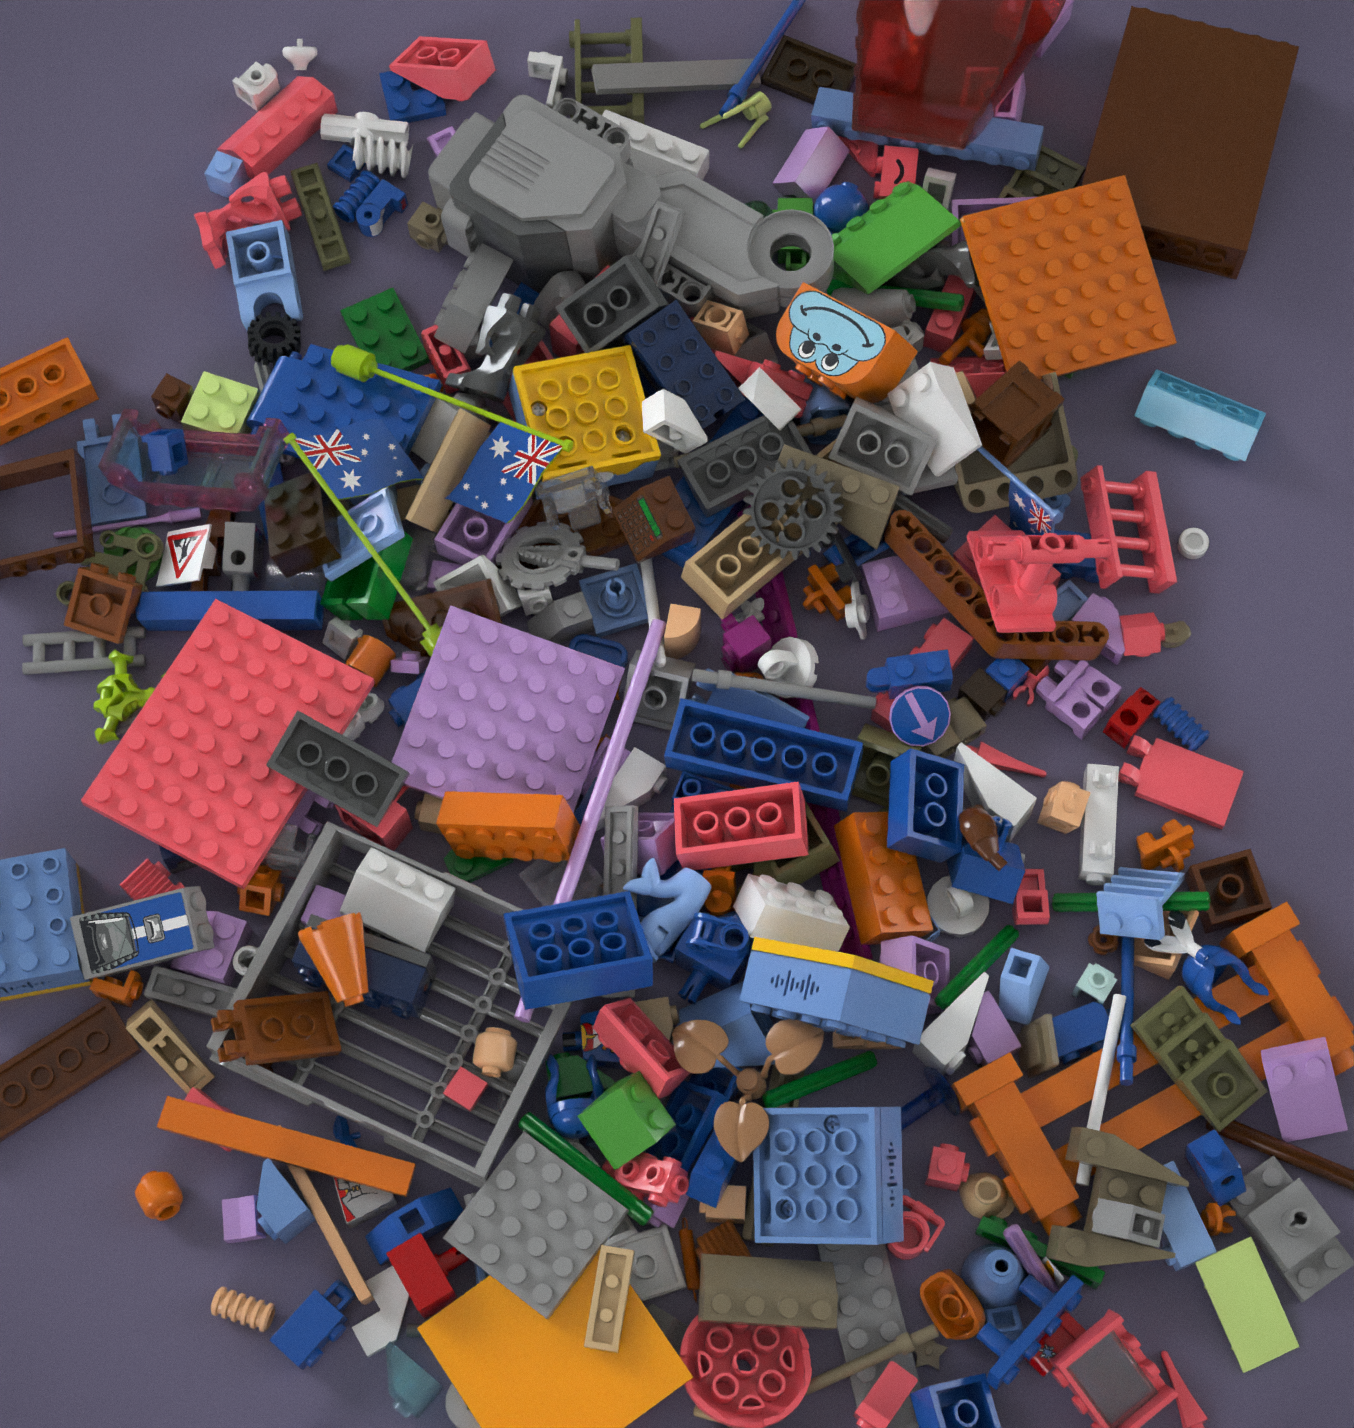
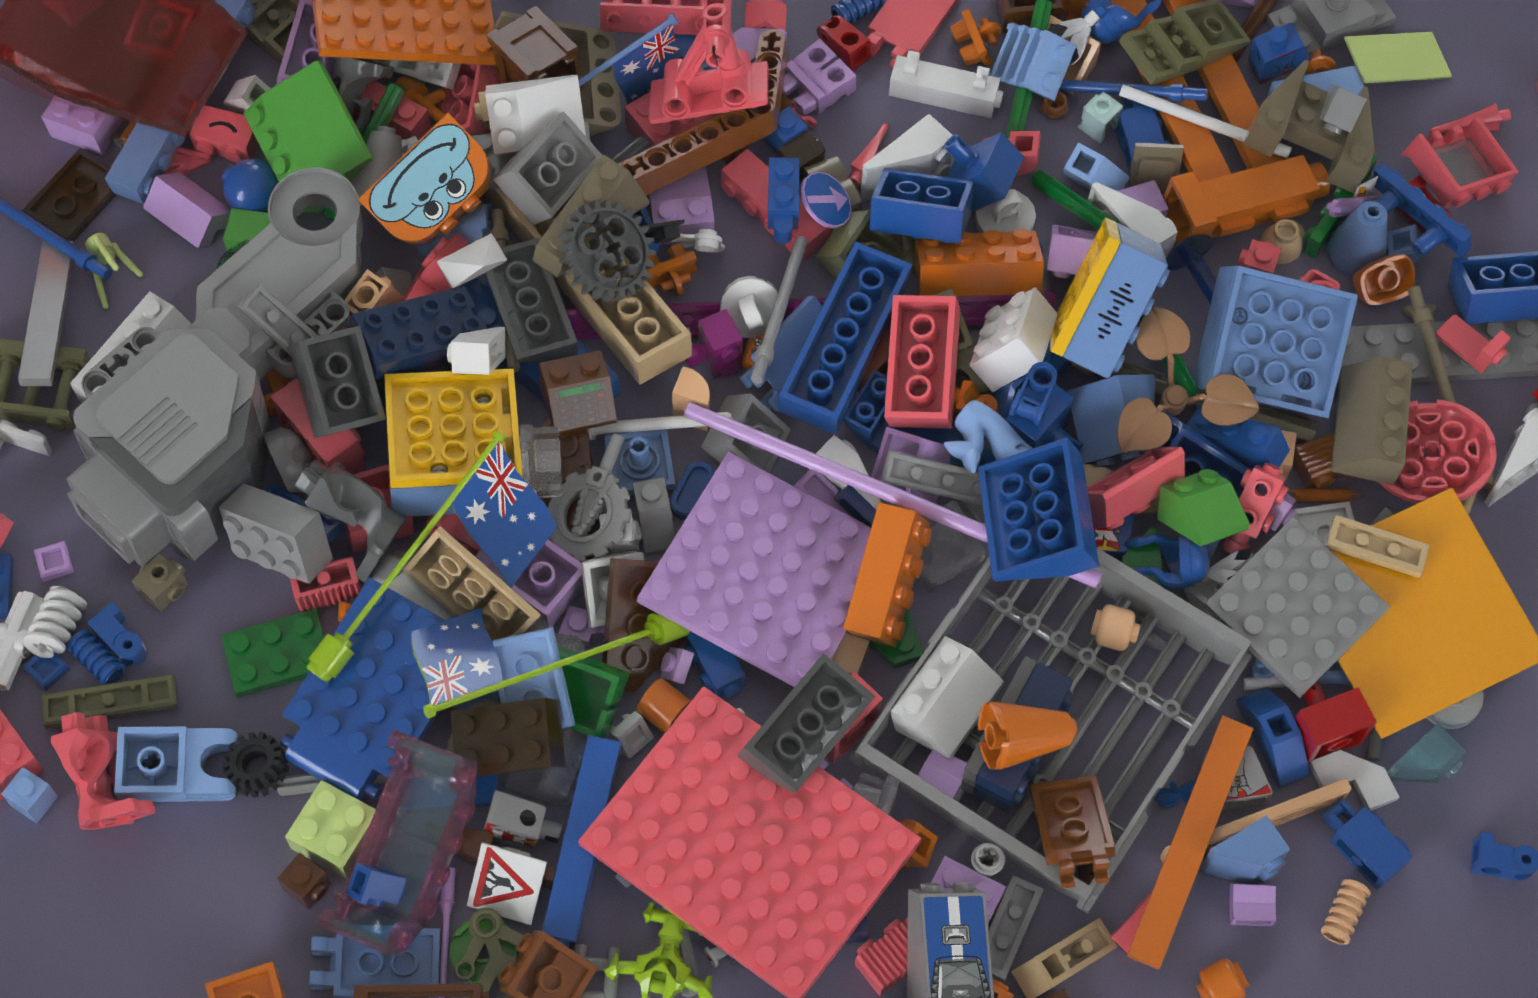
camera: 85 degrees left, 5 degrees down
coral tile [443,1066,489,1112] -> none
green axle [518,1112,654,1226] -> none
reddish brown piece [959,804,1008,871] -> none
light nougat head [1037,781,1090,834] -> none

